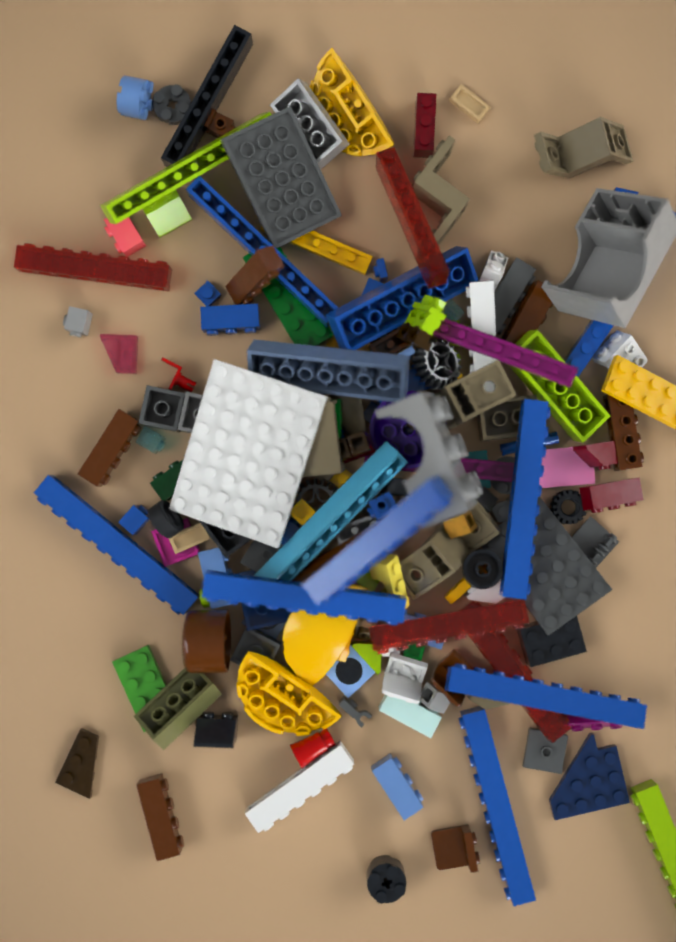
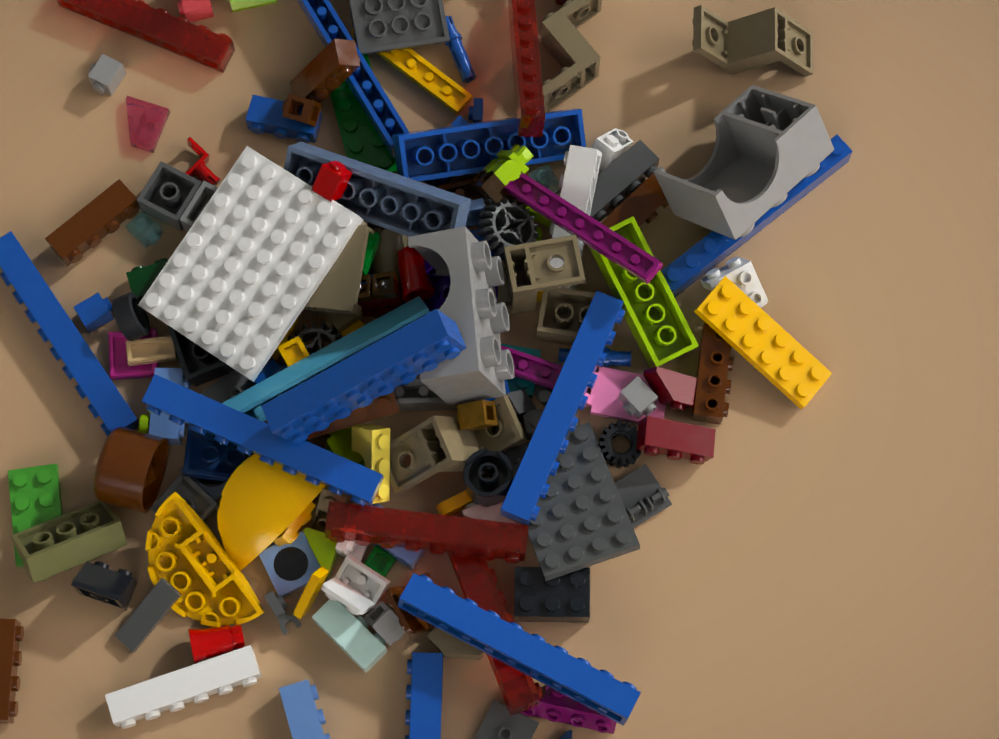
camera: 20 degrees right, 15 degrees down
blue plate [194,281,222,306] -> none
none -> dark grey tile [115,578,182,652]
none -> reddish brown brick [282,94,322,127]
none -> yellow tile [293,567,329,619]
none -> red brick [311,161,352,202]
none -> red plant [397,246,435,303]
none -> blue pin [445,16,477,83]
none -> light grey brick [618,376,658,419]

